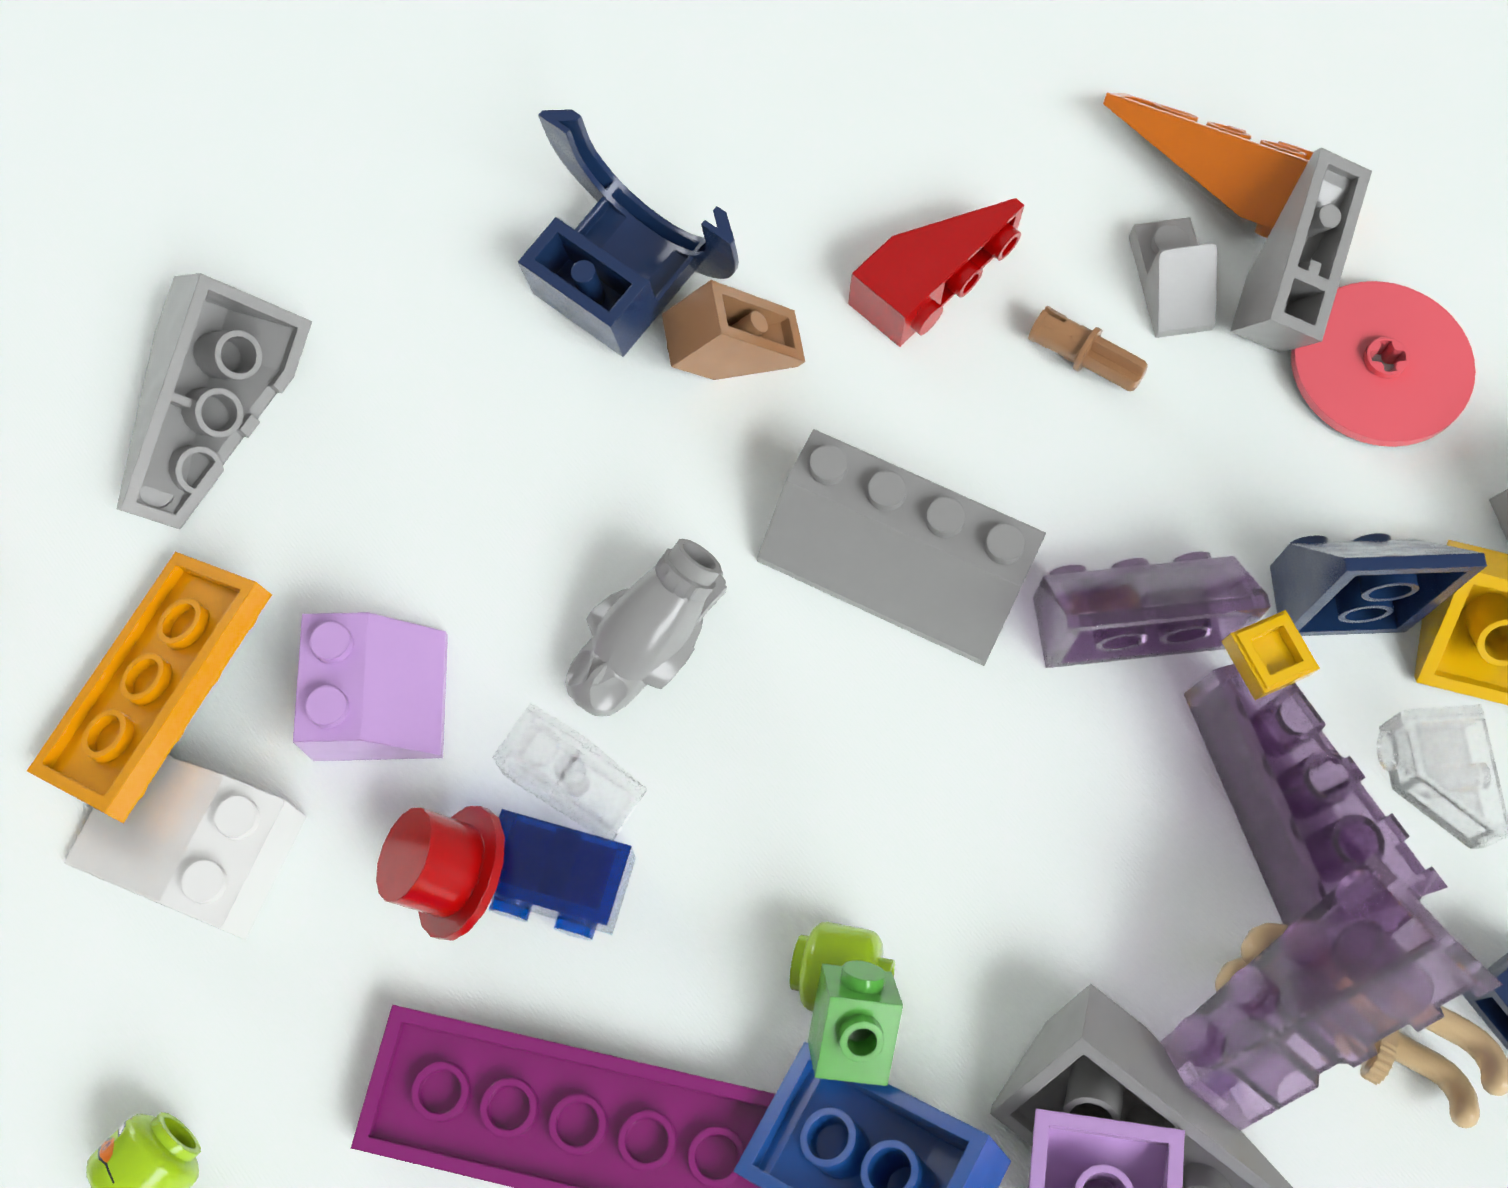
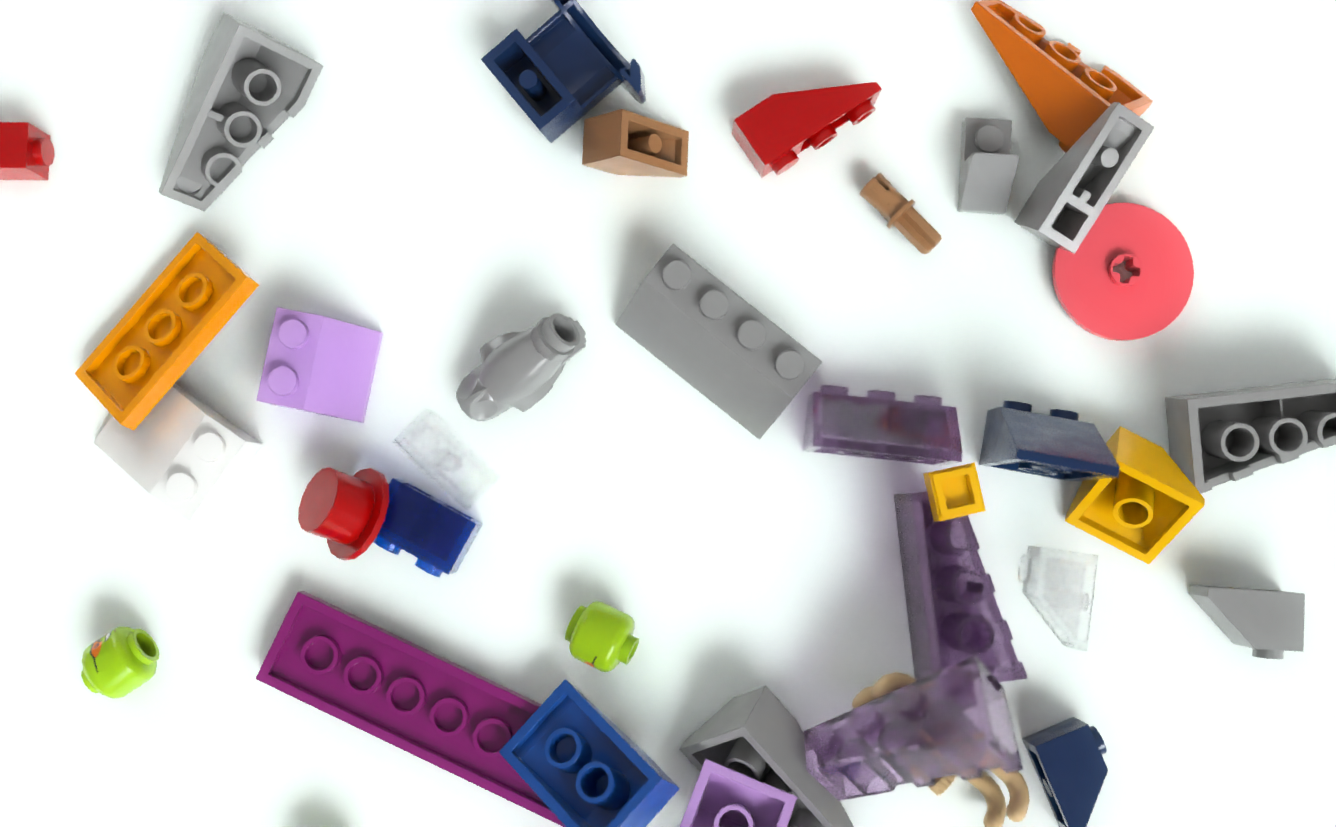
camera: 15 degrees right, 15 degrees up
bright green brick [808,961,903,1086] -> none

